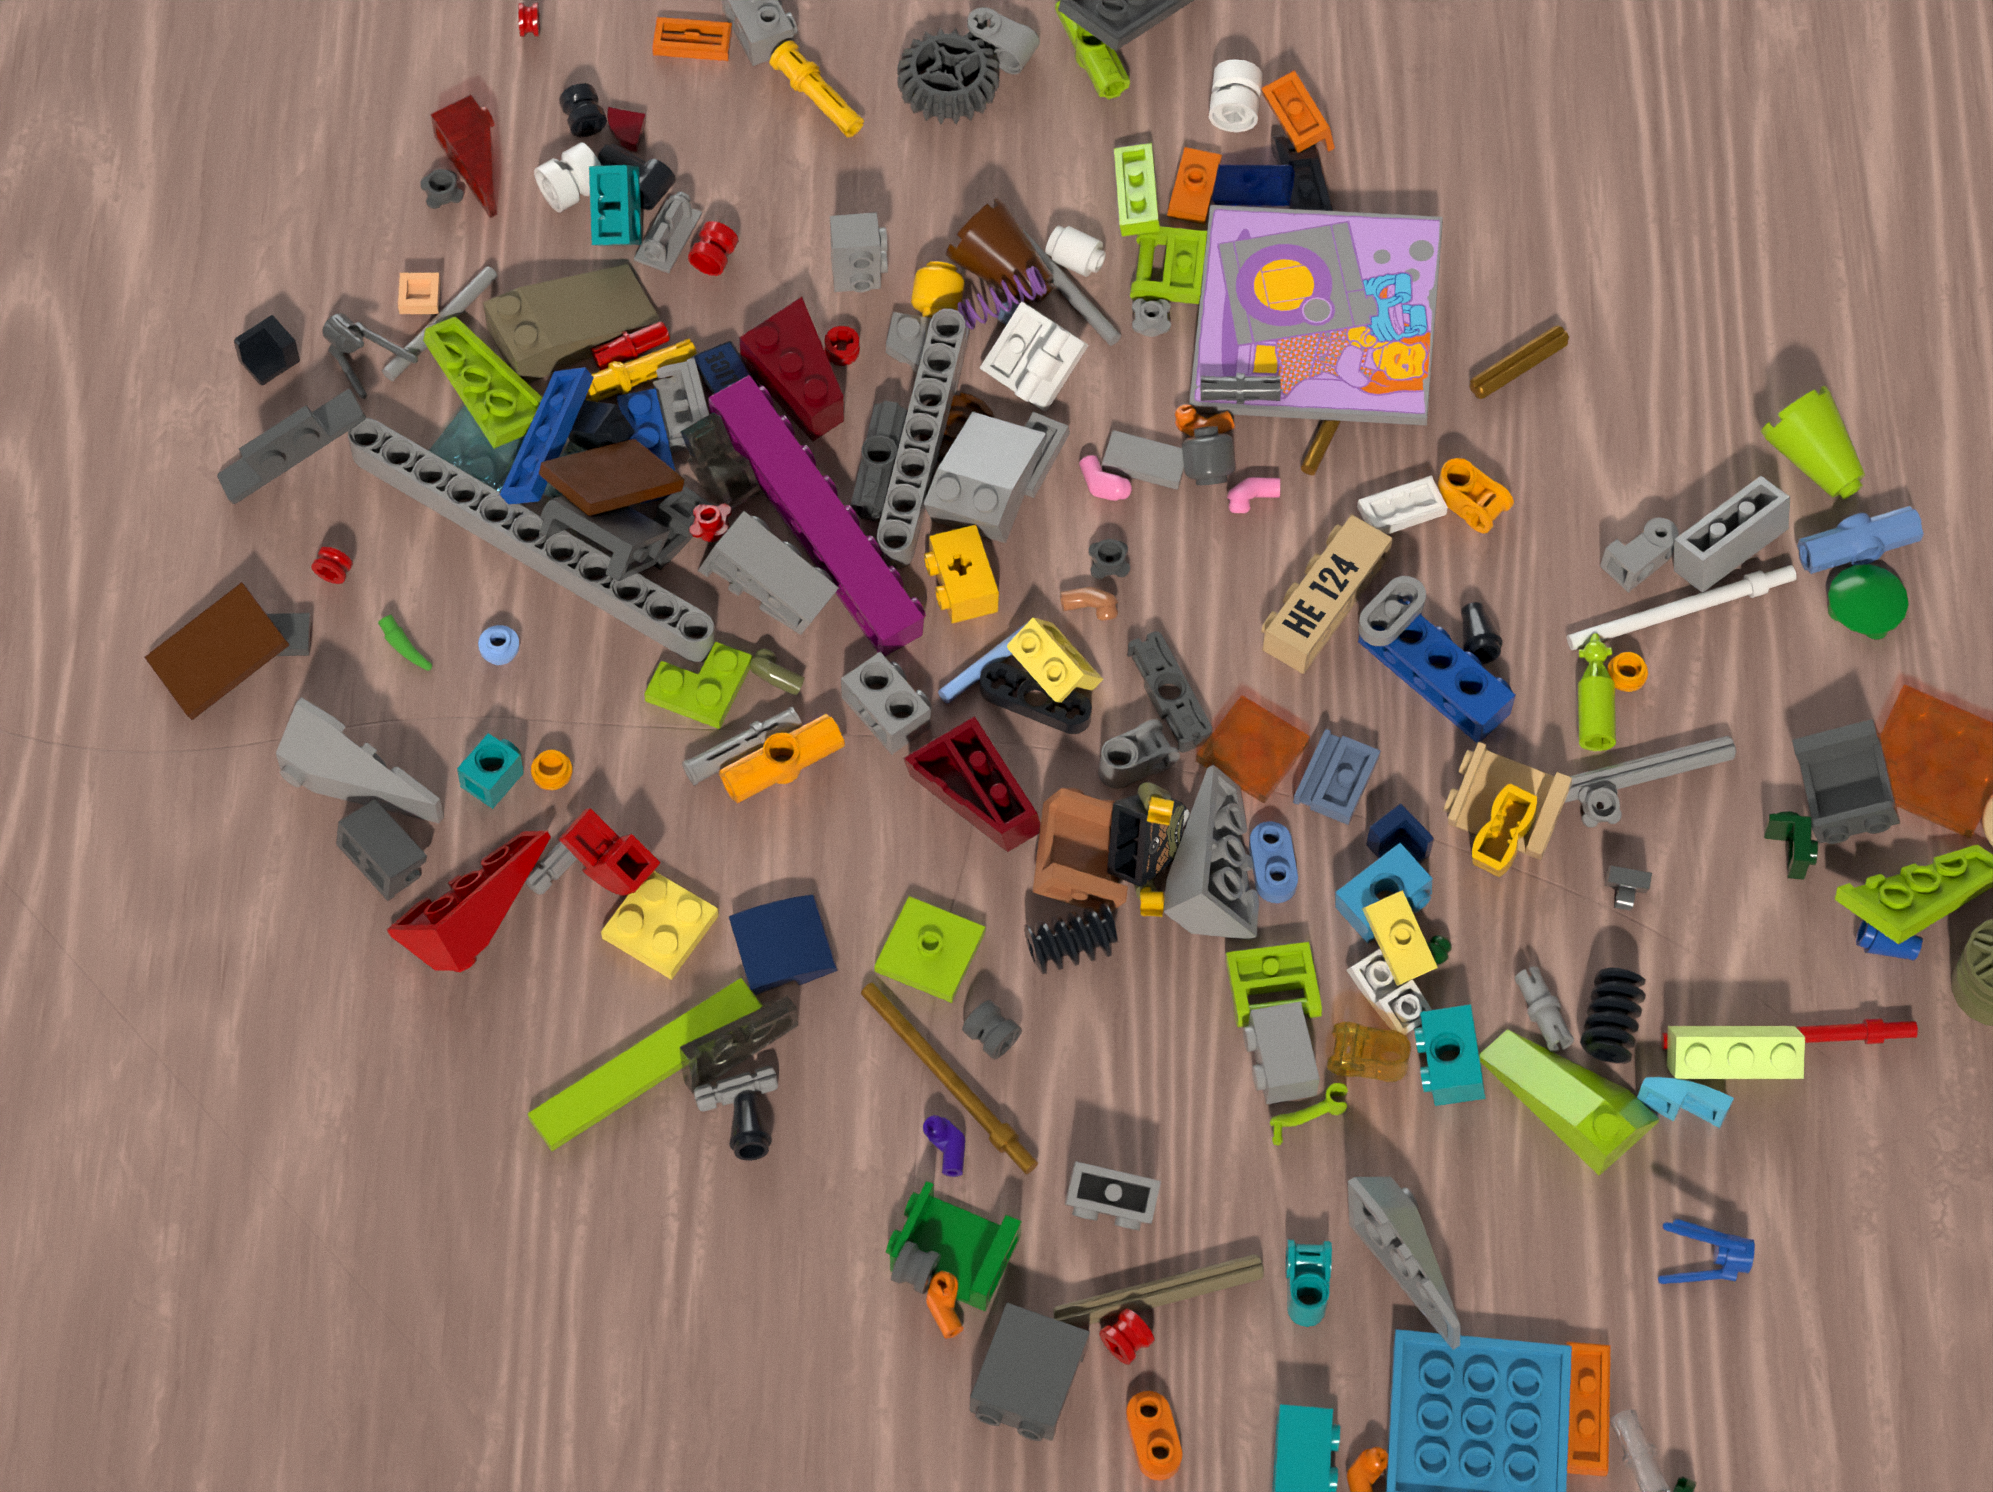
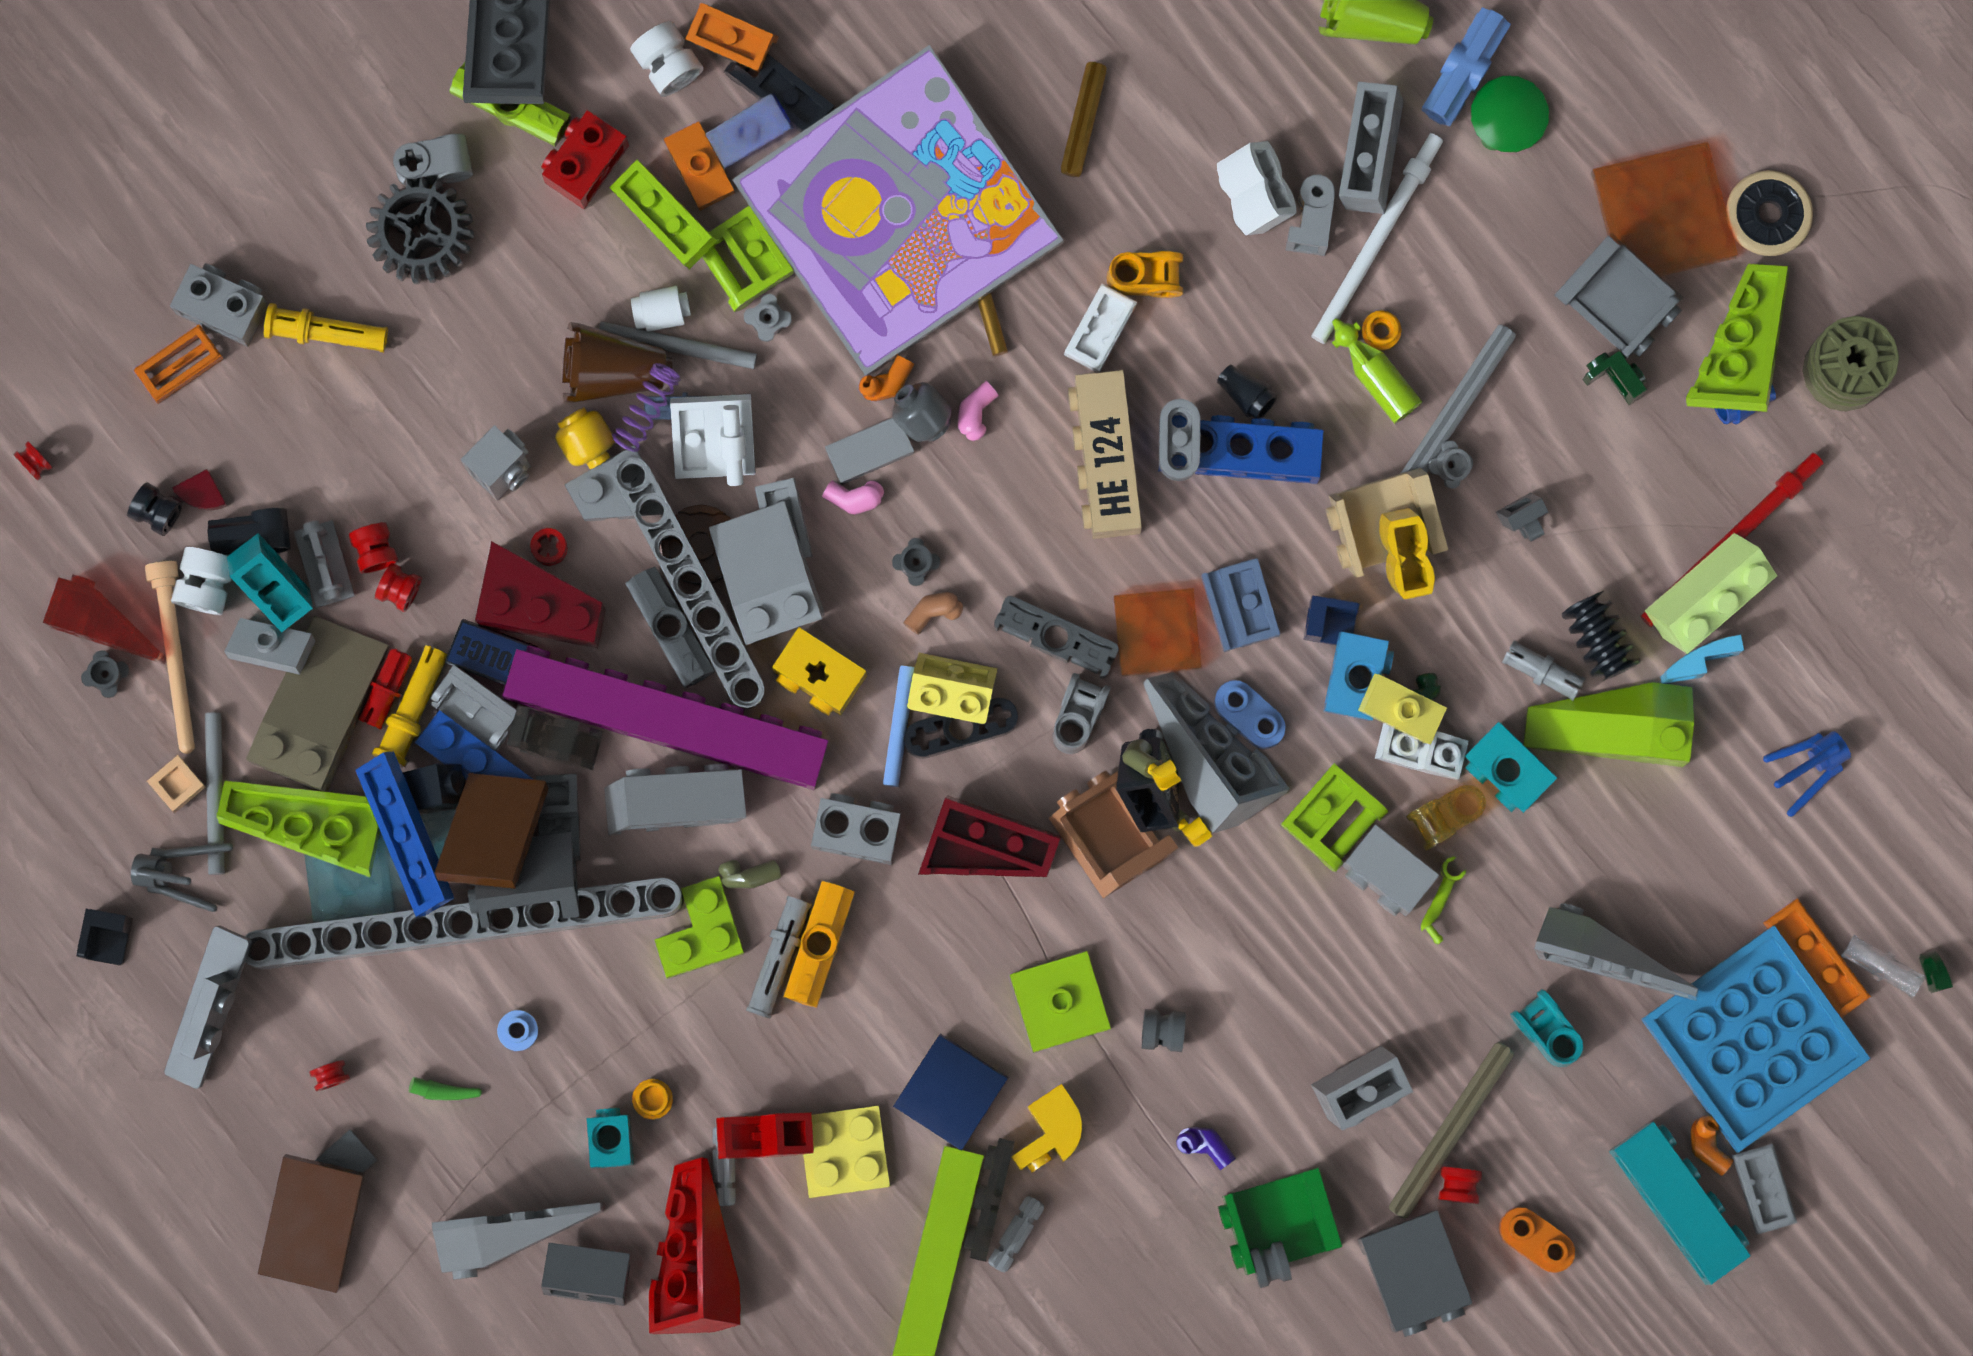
camera: 40 degrees left, 20 degrees up
red plate [689,504,732,542] -> none
black cone [729,1093,772,1161] -> none
pearl gold bar [861,982,1038,1175] -> none
orange arm [926,1271,964,1339] -> none
black piece [1024,903,1118,974] -> none
dark grey pin [1200,373,1281,404] -> none
none -> light nougat piece [145,561,195,754]
none -> light grey plate [224,618,315,675]
none -> red wheel [375,563,422,612]
none -> red brick [541,110,629,209]
none -> yellow brick [1011,1084,1082,1173]
none -> white brick [1217,141,1296,236]

